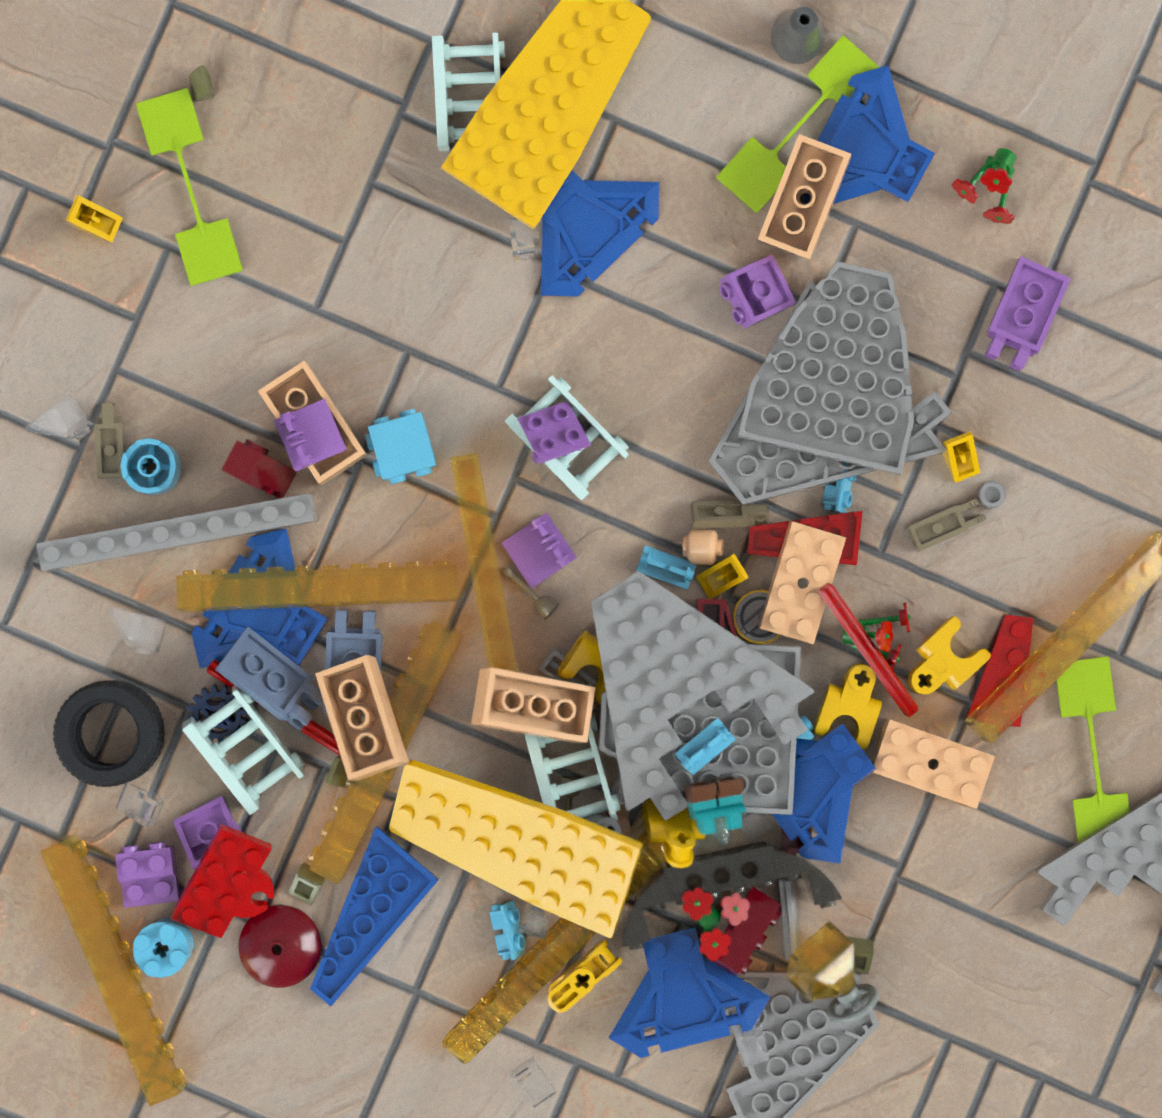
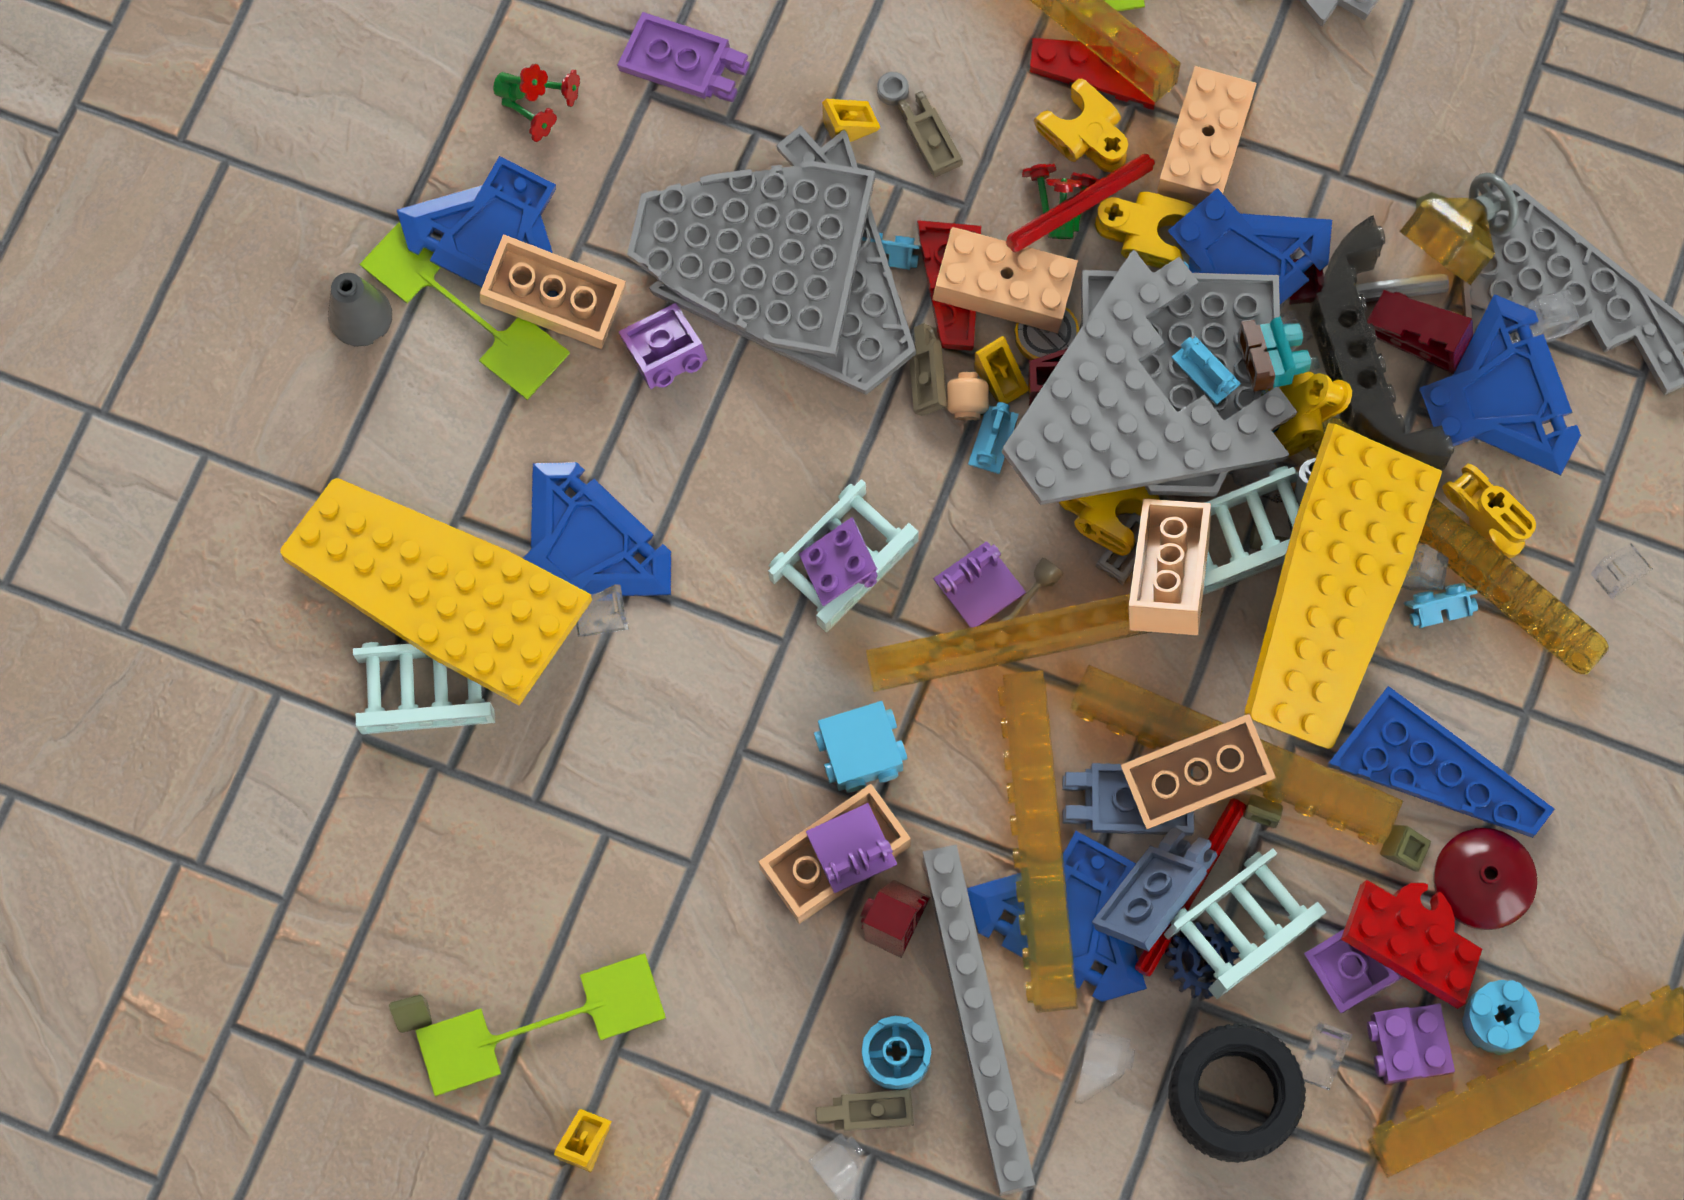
camera: 90 degrees left, 15 degrees down
red plant [682,887,750,961] -> none

